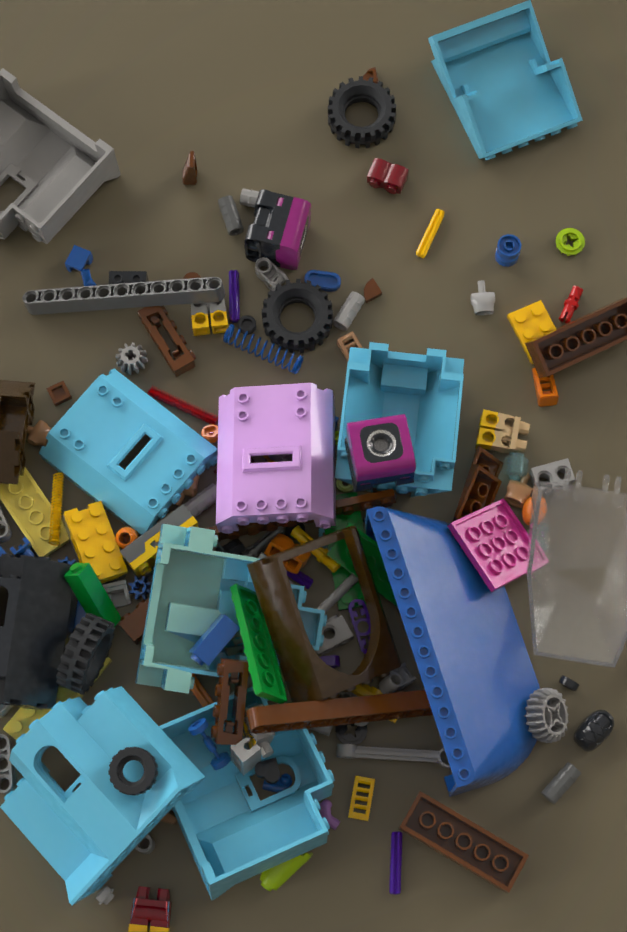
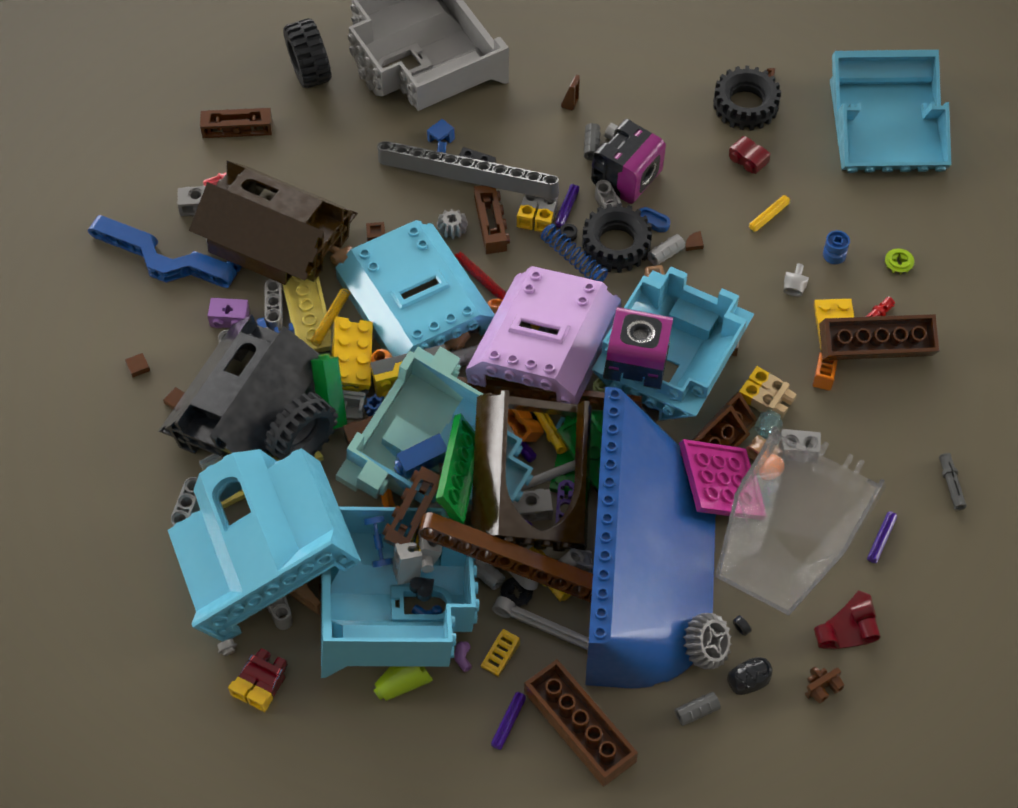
camera: 20 degrees right, 15 degrees down
black tyre [108,747,158,796] -> none

